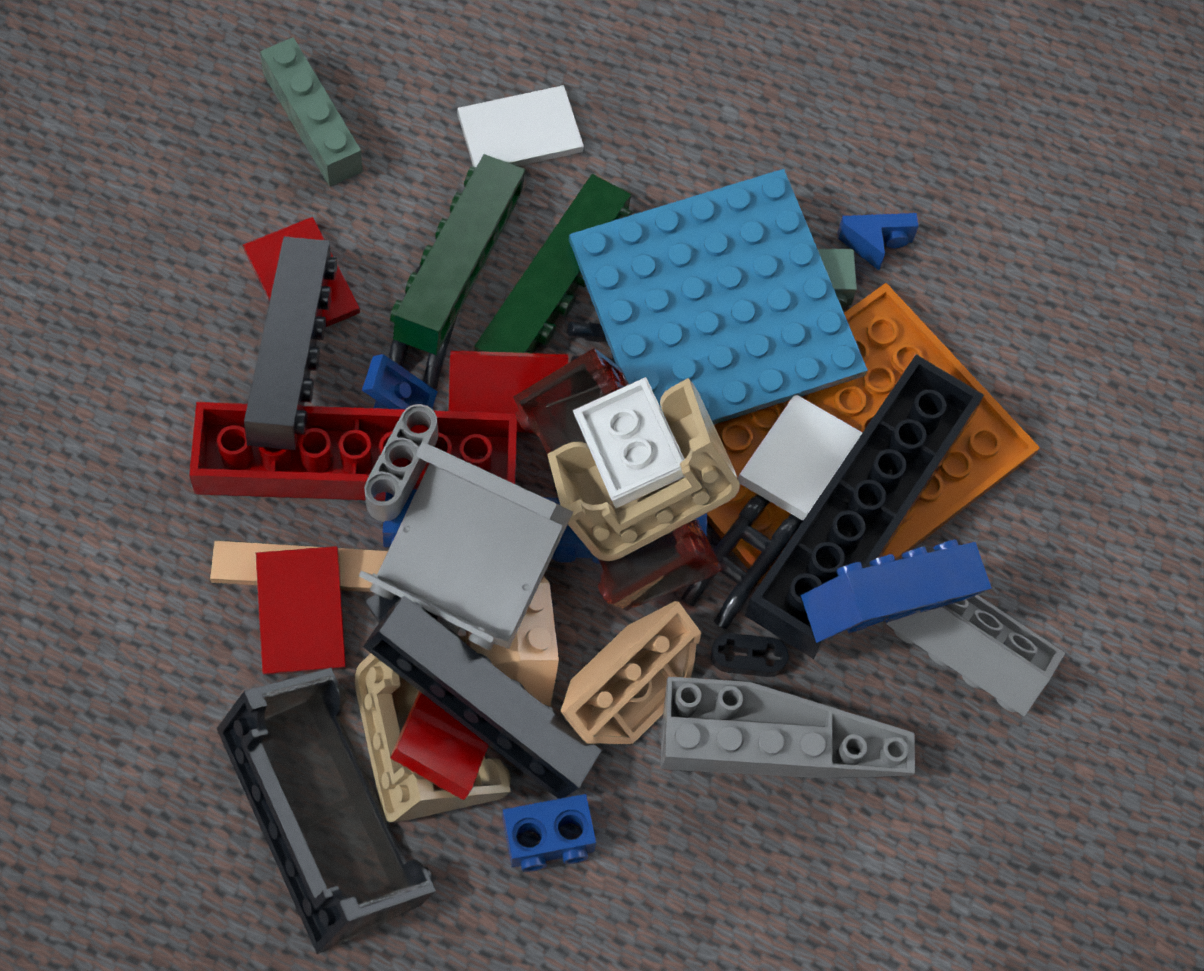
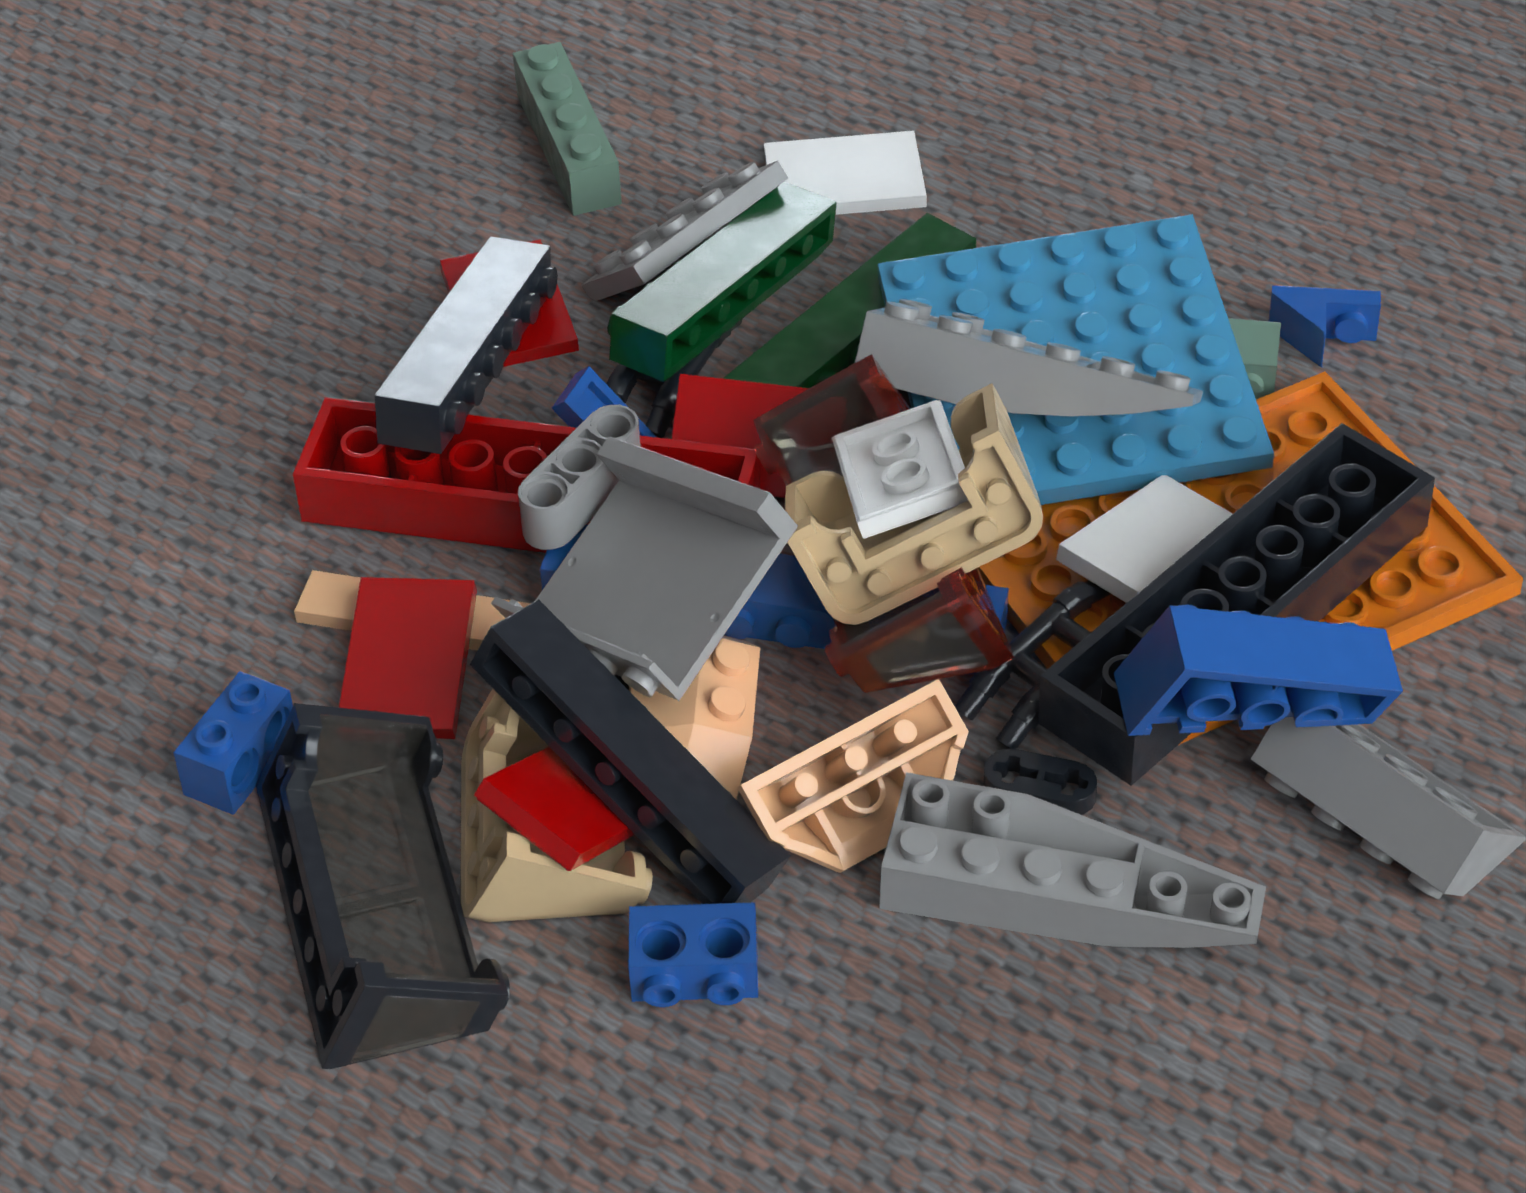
camera: 20 degrees right, 20 degrees down
none -> blue brick [173,671,293,815]
none -> light grey plate [581,161,788,301]
none -> light grey wedge [852,299,1203,417]

